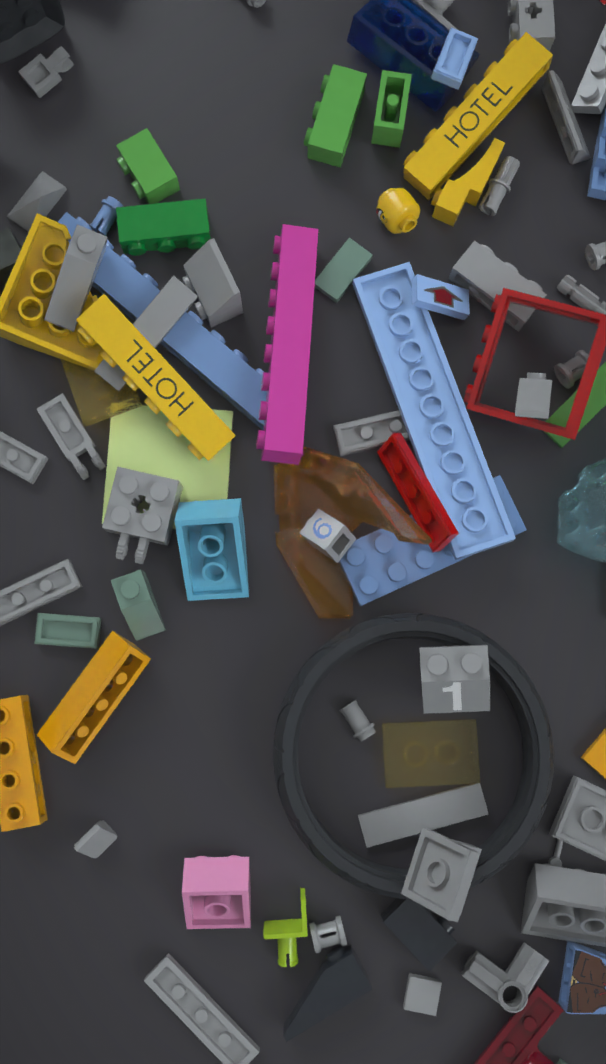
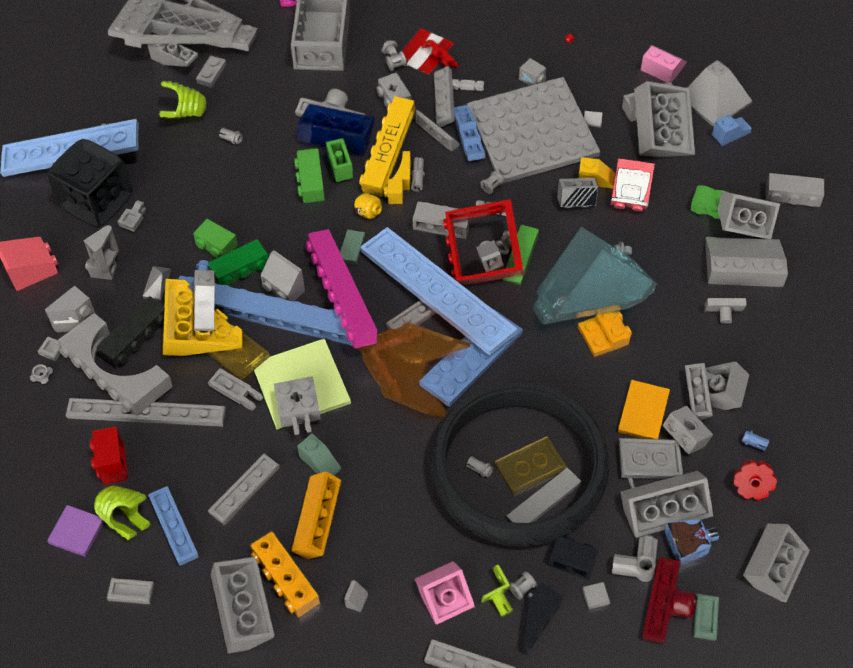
camera: 20 degrees left, 25 degrees down
sand green tile [34,613,102,649] -> none
yellow brick [76,294,236,461] -> none
light grey tile [94,275,198,391] -> none
medium azure slope [174,498,249,601] -> none
light grey brick [299,508,356,563] -> none
red tile [377,433,459,552] -> none
light grey bracket [401,828,482,922] -> none
light blue tile [412,274,470,320] -> none
light grey slope [419,644,490,714] -> none
light blue tile [431,27,478,90] -> none

